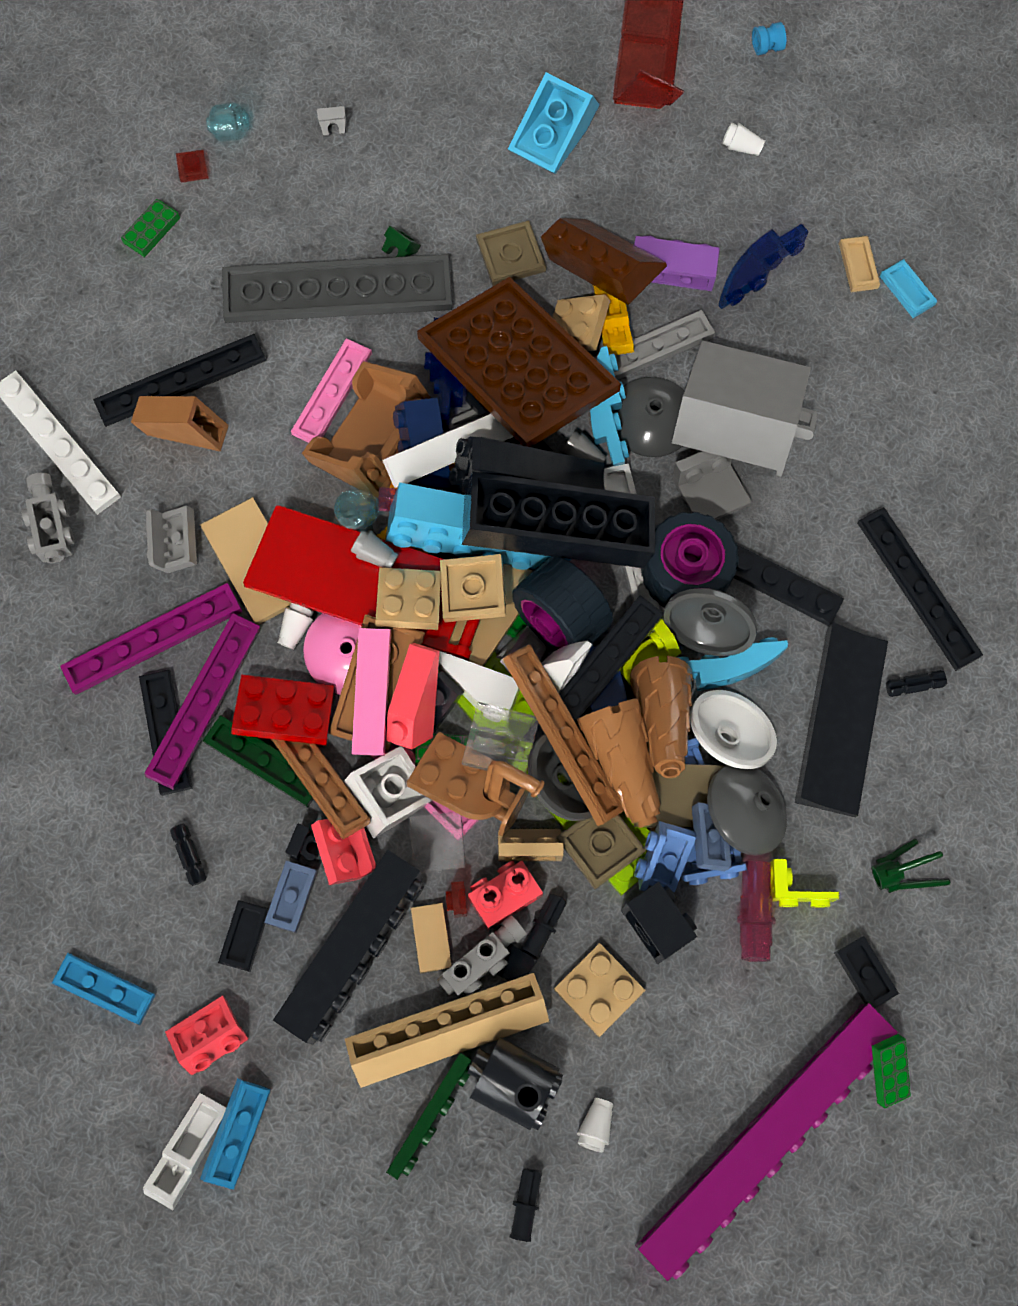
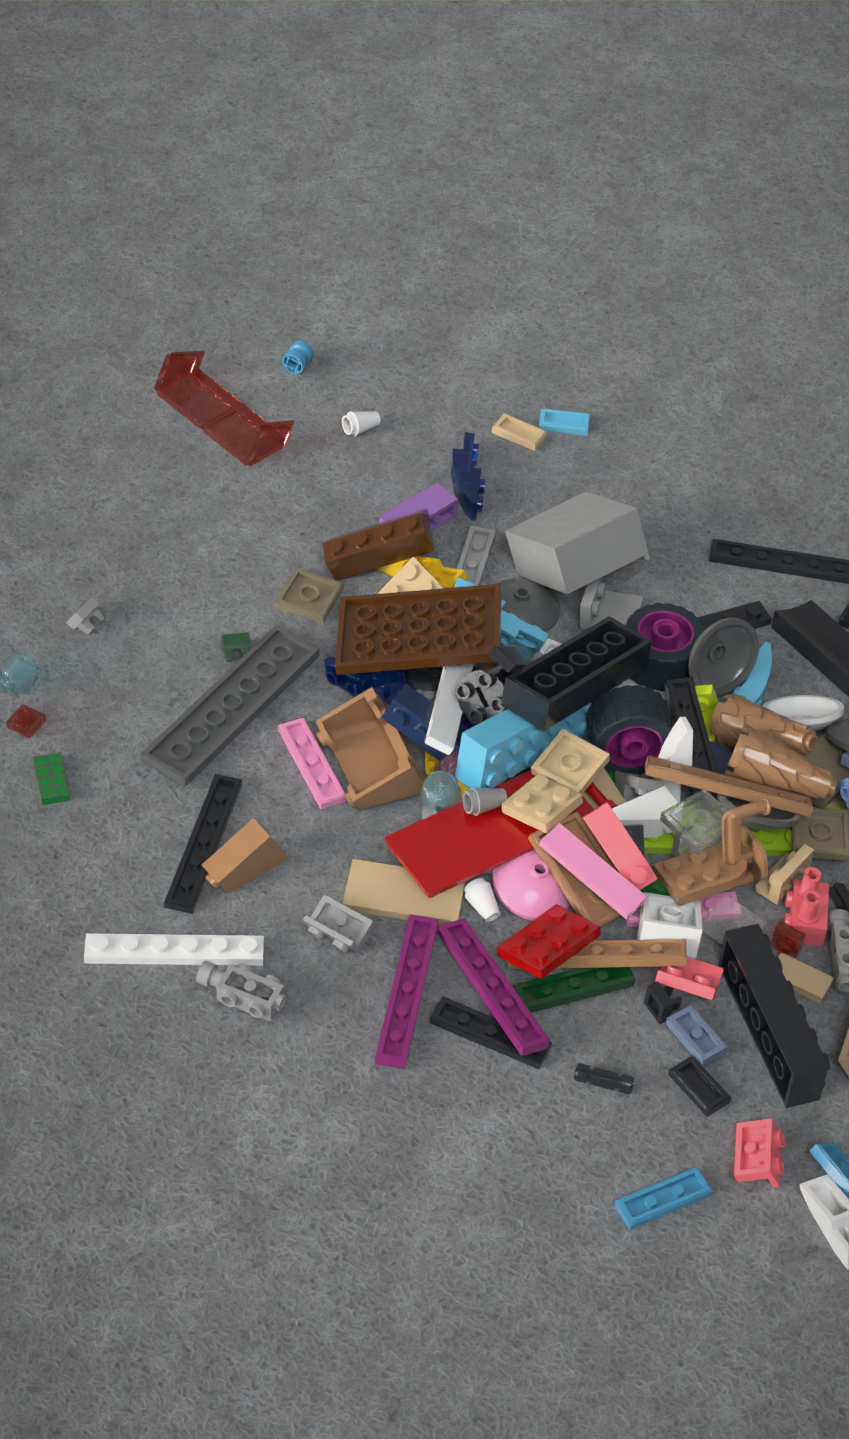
camera: 50 degrees left, 25 degrees down
medium azure slope [508,72,600,174] -> none

